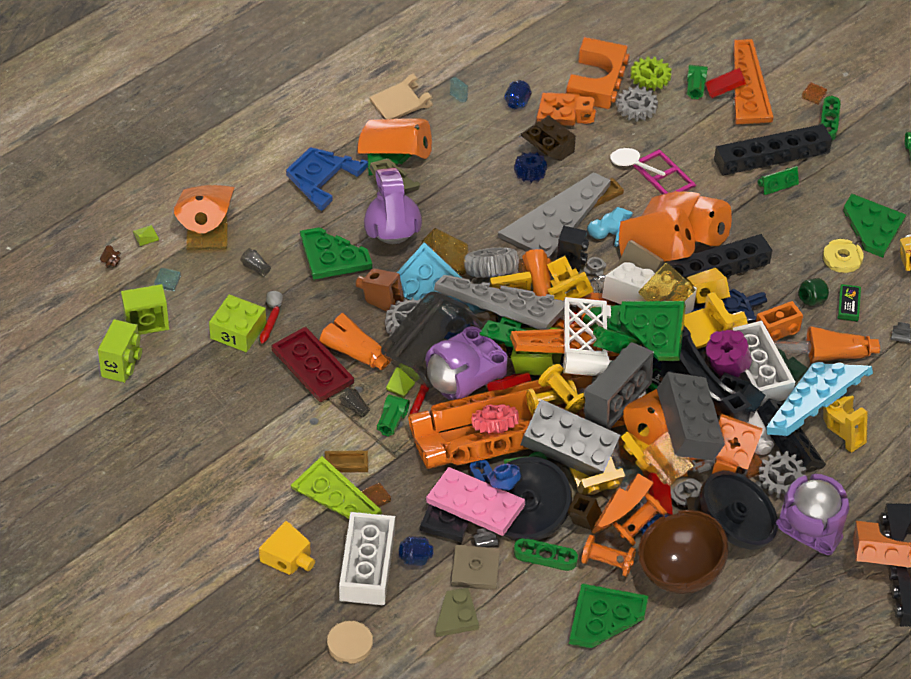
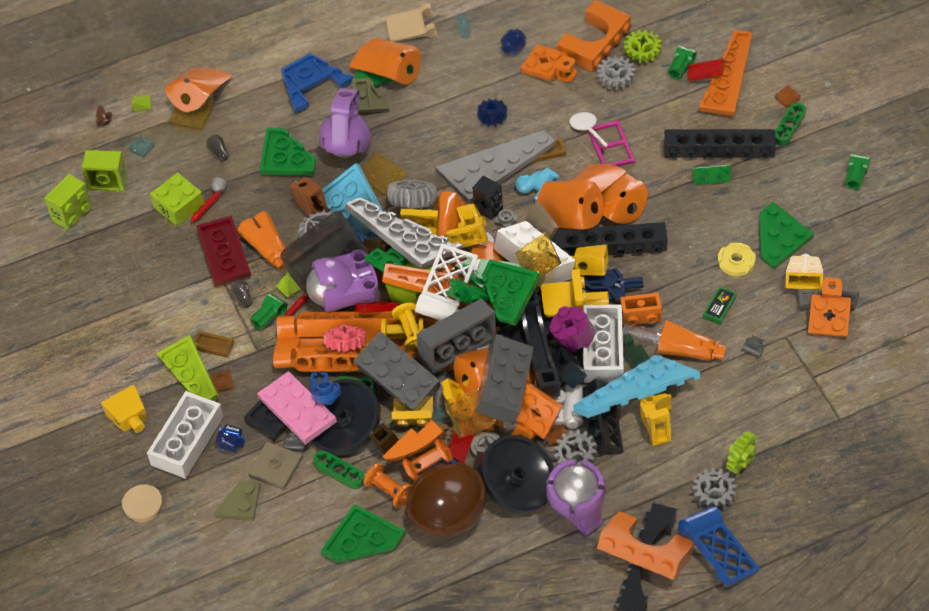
camera: 25 degrees right, 5 degrees up
dark brown slope [521,115,576,161] -> none
dark green head [798,278,829,306] -> none

